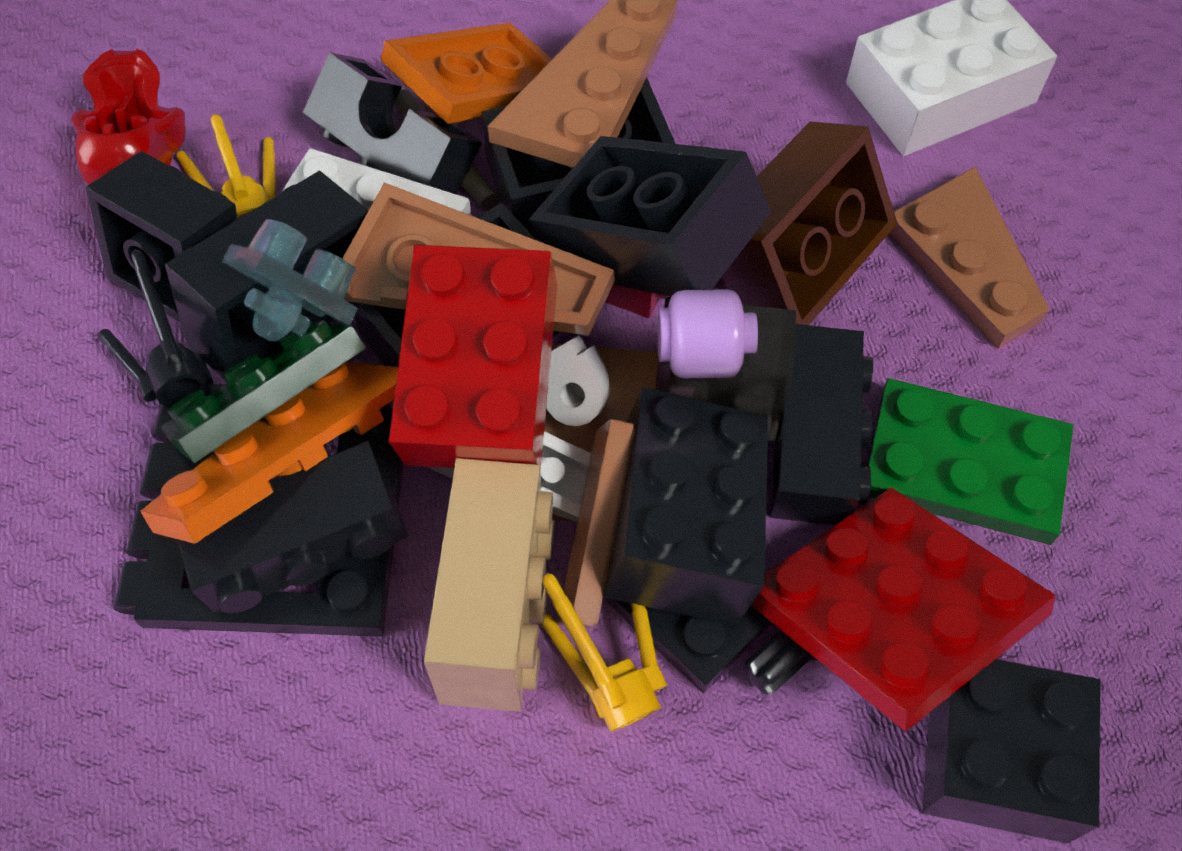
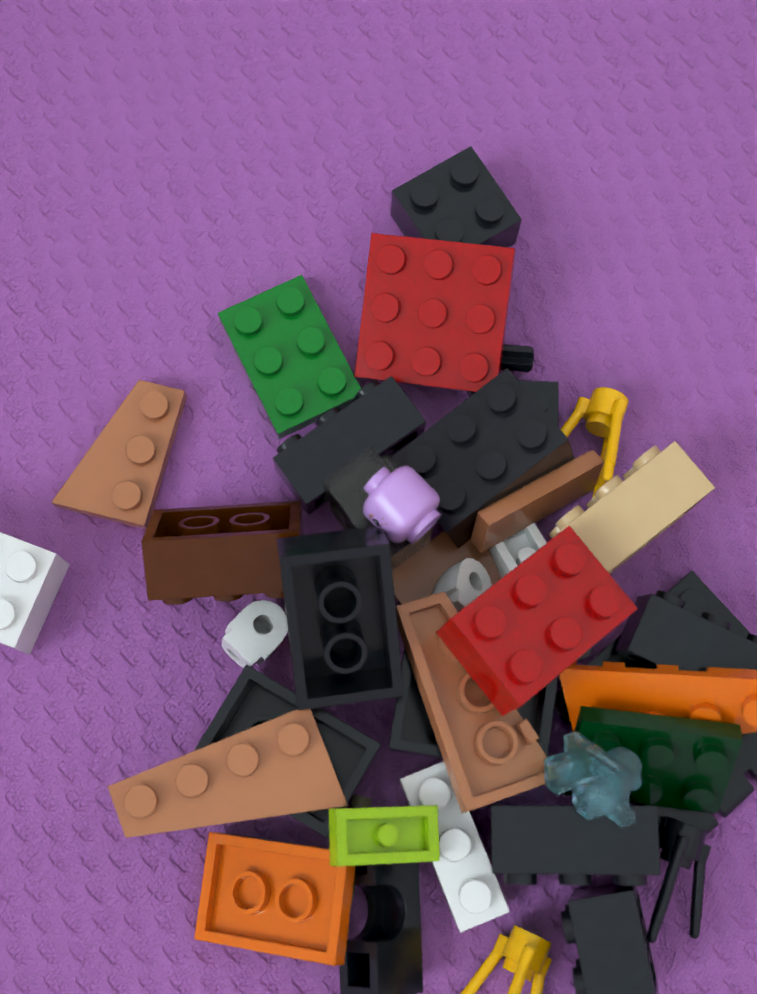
camera: 135 degrees left, 15 degrees up
none -> lime plate [329,805,440,867]

